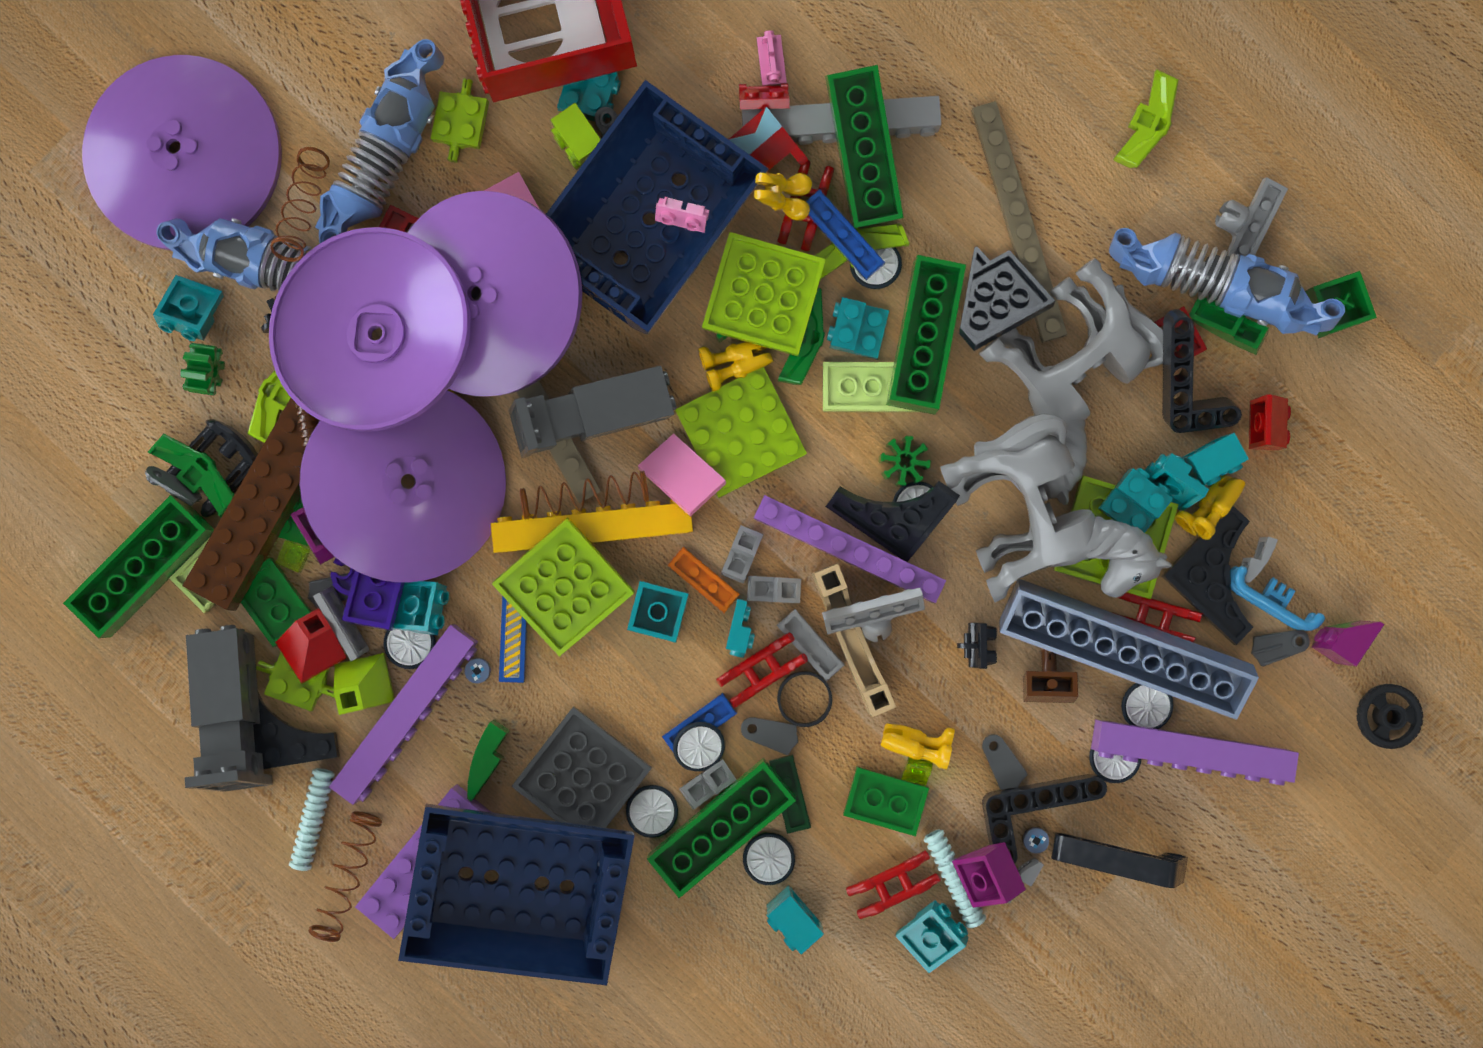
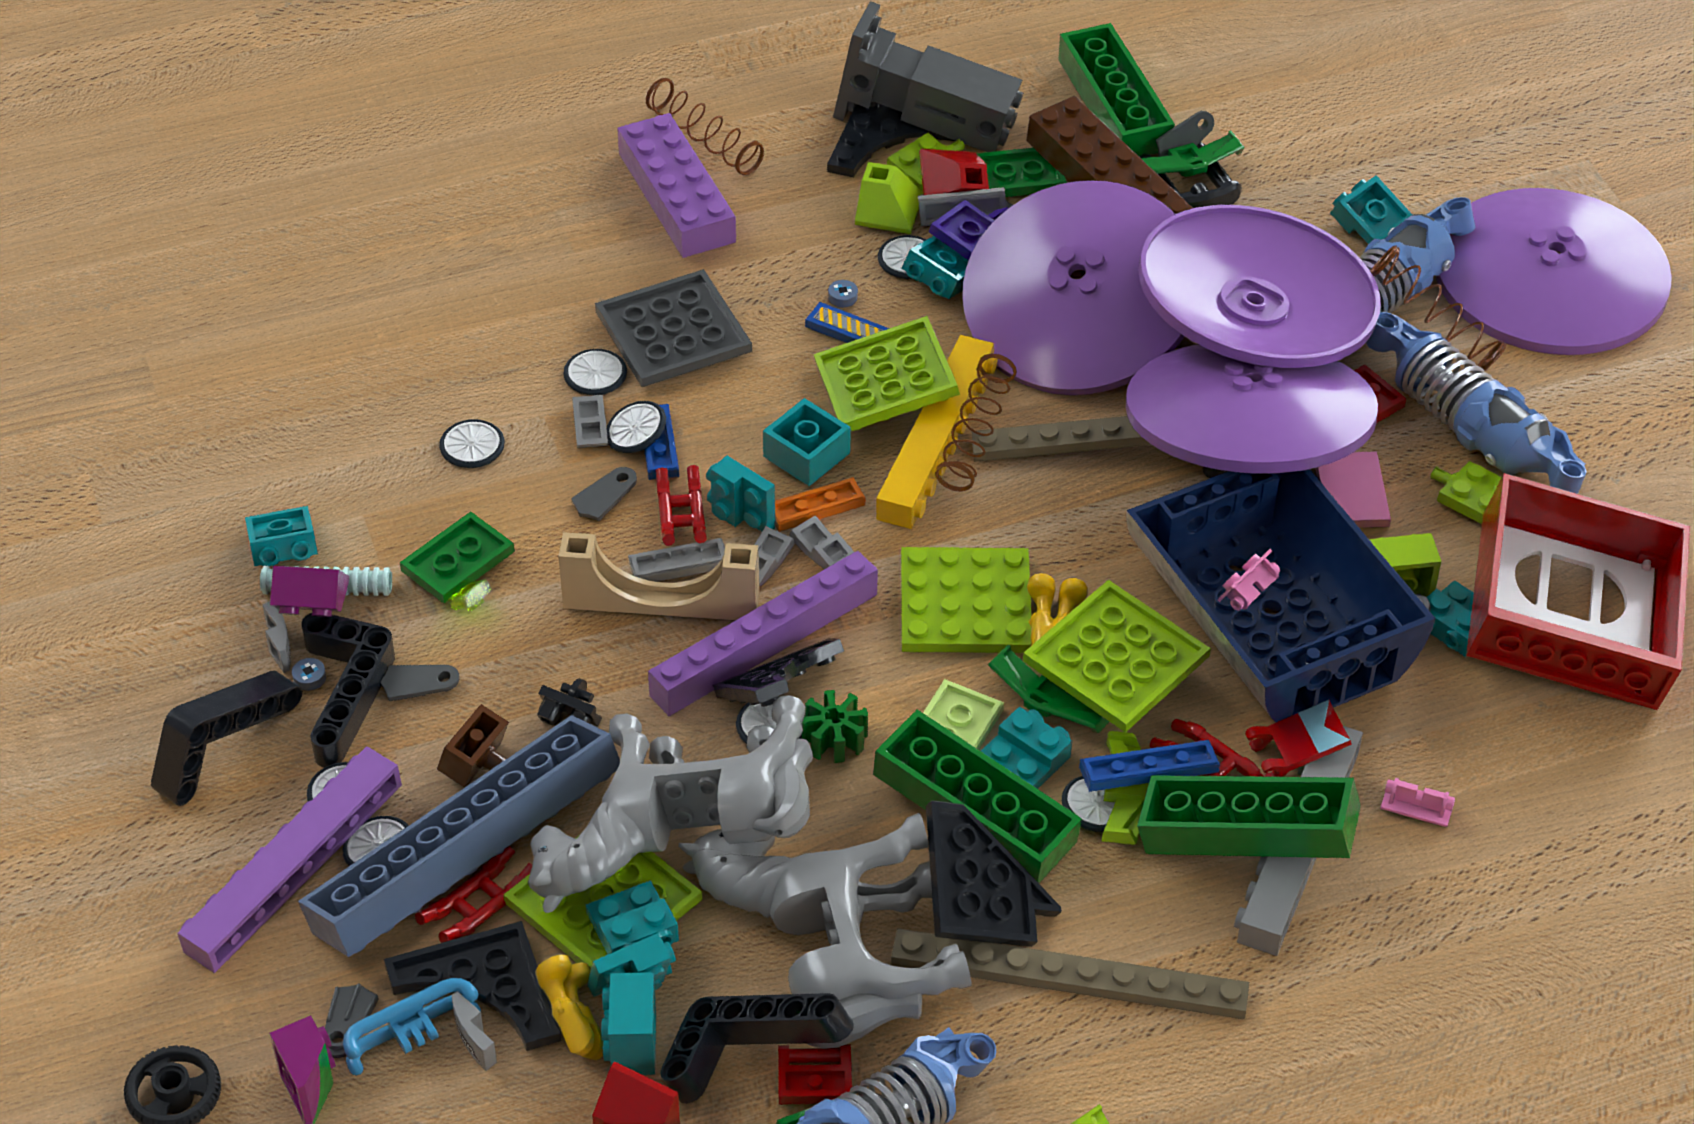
camera: 120 degrees right, 40 degrees down
green gear [180,343,225,396] -> none
light aqua piece [289,768,335,871] -> none
medium lavender brick [329,624,478,805] -> none
dark blue slope [398,803,635,986] -> none
green slope [467,720,510,801] -> none
dark grey brick [508,366,676,458] -> none
bright pink tile [638,433,726,517] -> none
green brick [647,758,796,898] -> none
red plate [739,83,790,110] -> none
yellow piece [754,173,812,221] -> none
teal brick [766,885,824,955] -> none
dark green tile [769,754,811,834] -> none
black tyre [777,671,832,727] -> none
light grey plate [822,588,925,642] -> none
red piece [846,850,941,919] -> none
yellow piece [881,723,955,770] -> none

